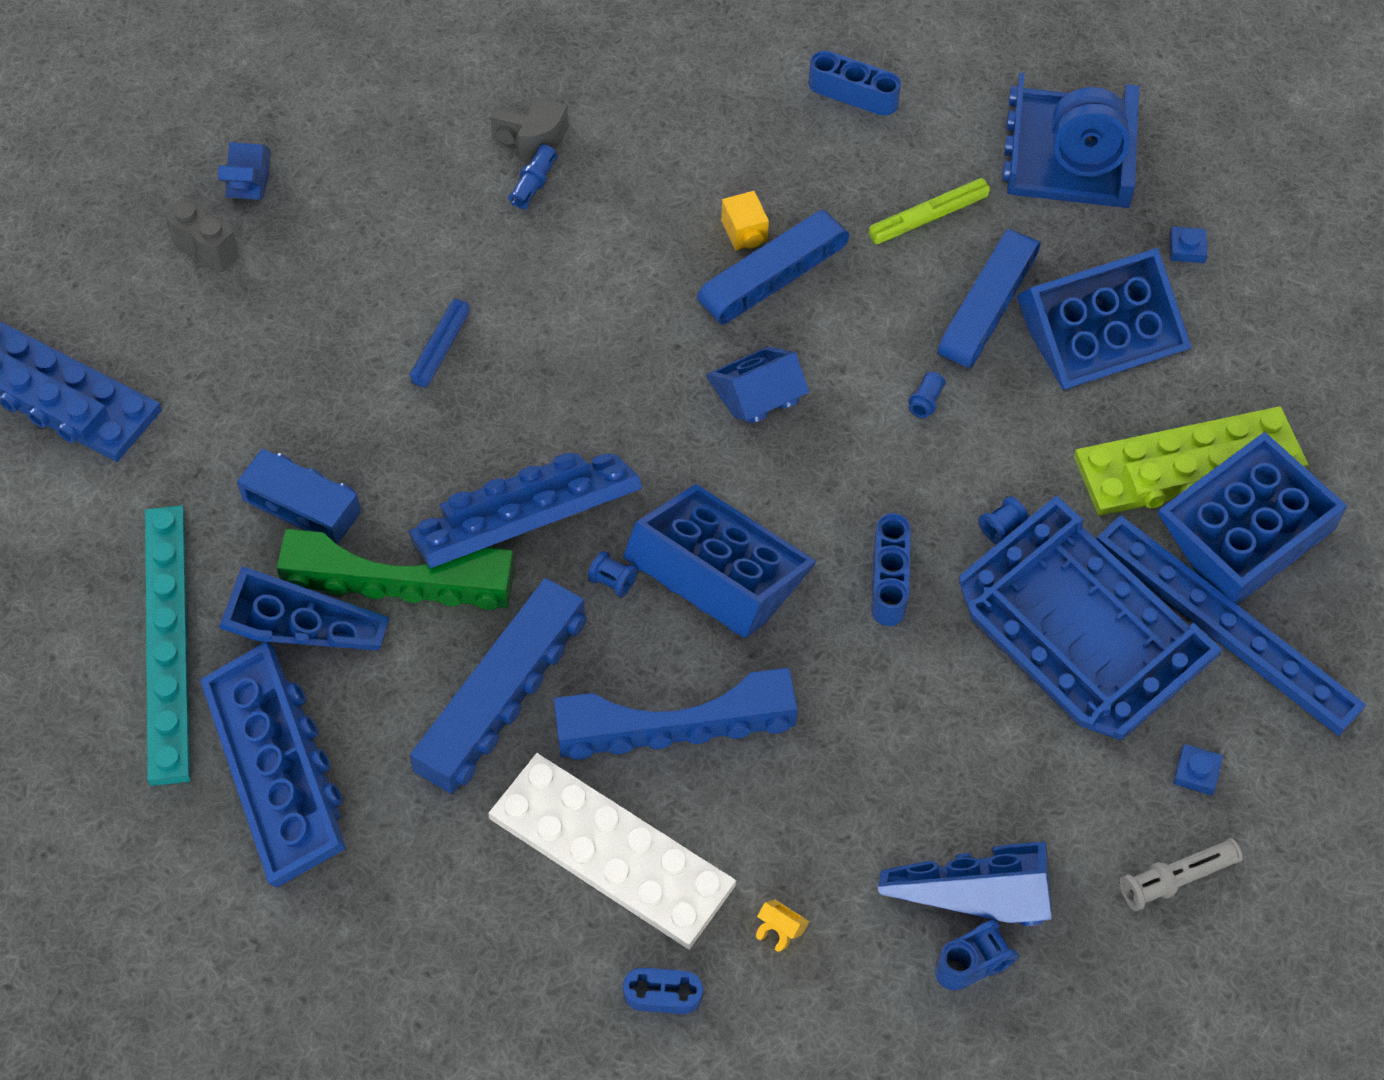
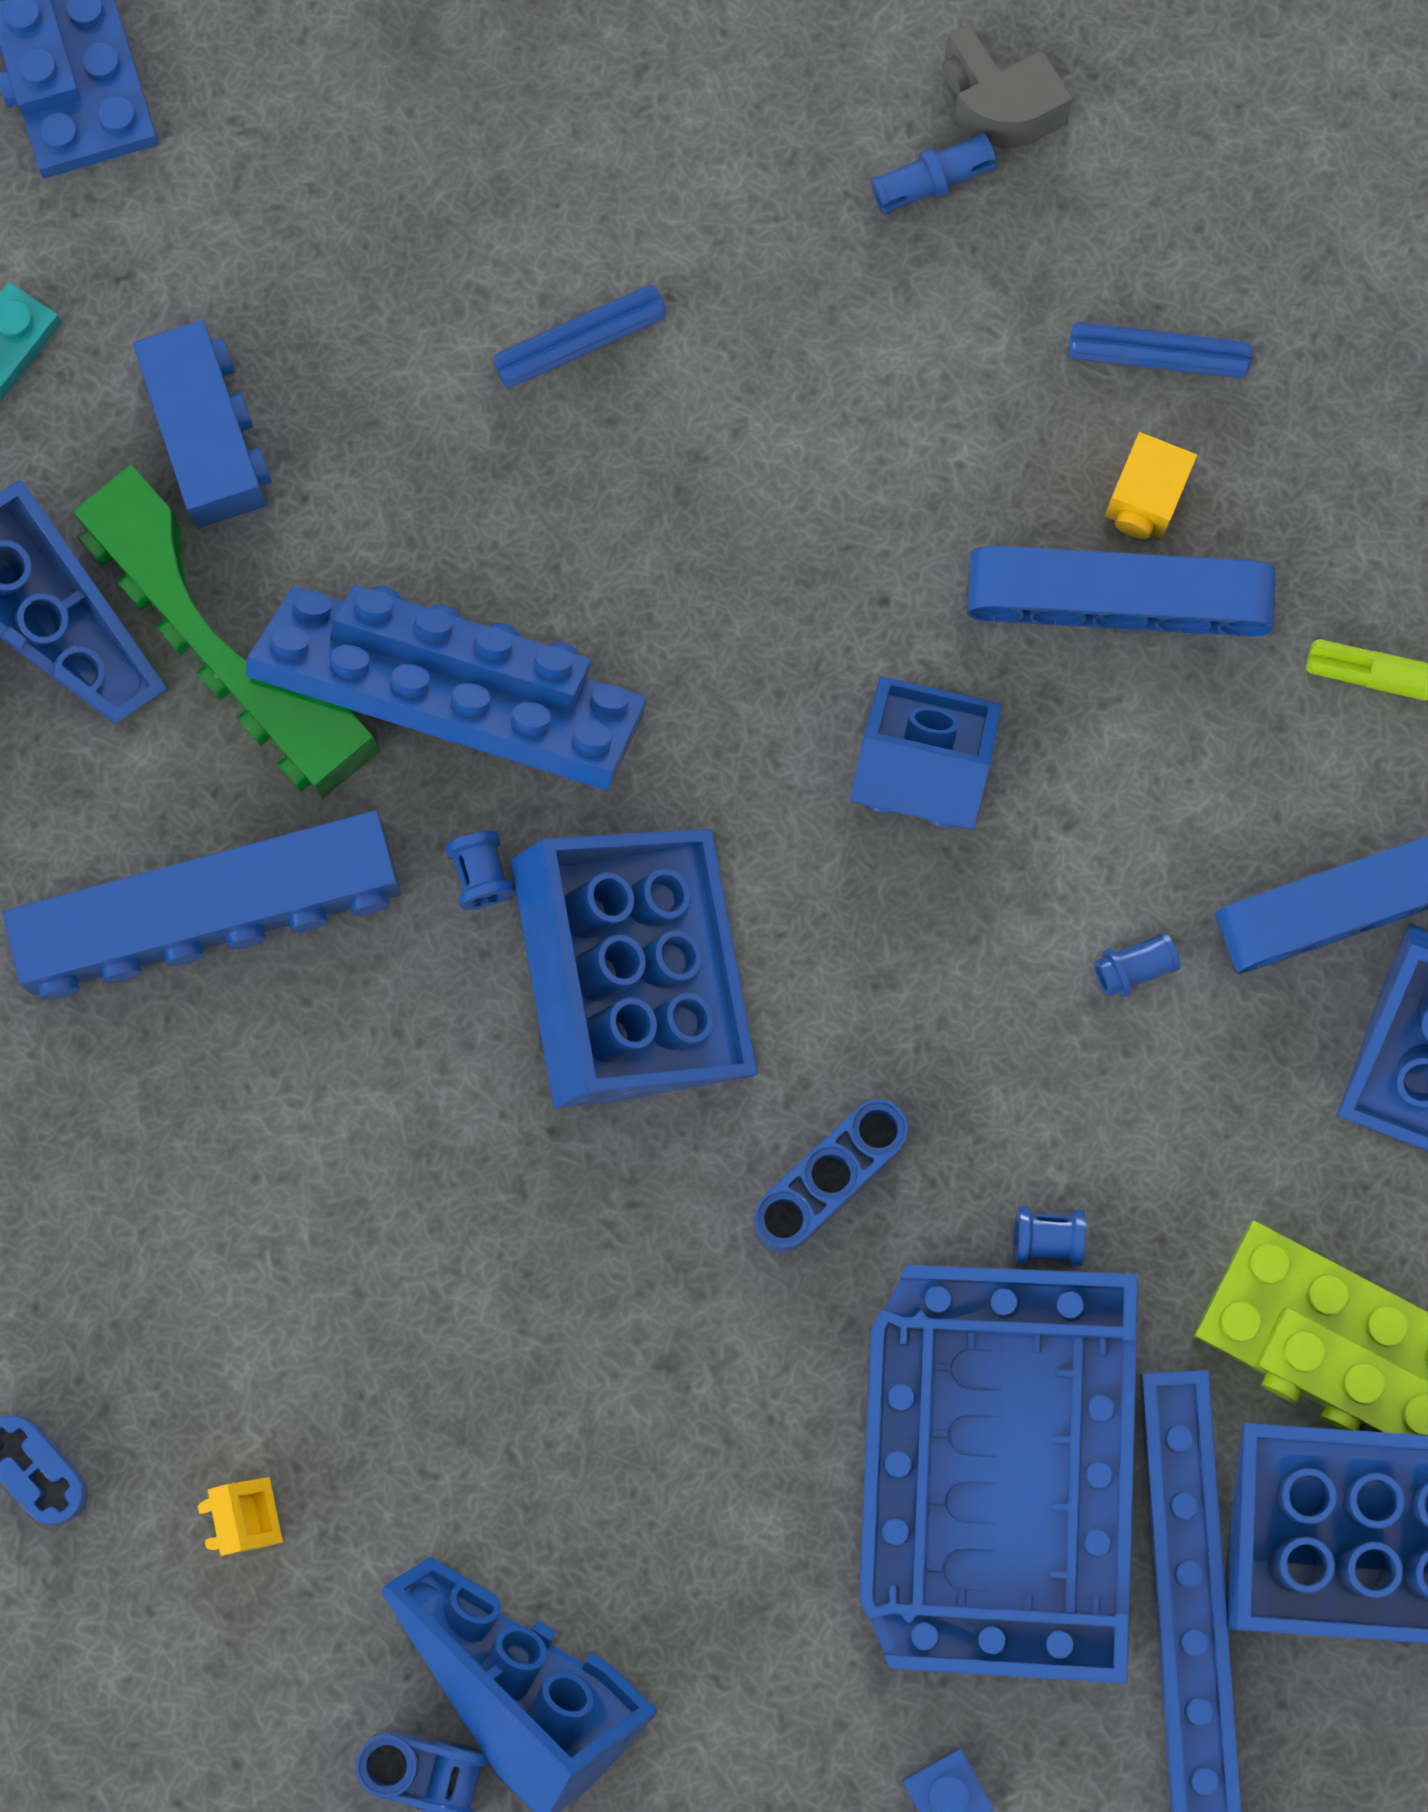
camera: 45 degrees right, 20 degrees up
white plate [488,753,736,950] -> none
blue arch [553,668,797,760] -> none
none -> blue axle [1069,322,1252,378]

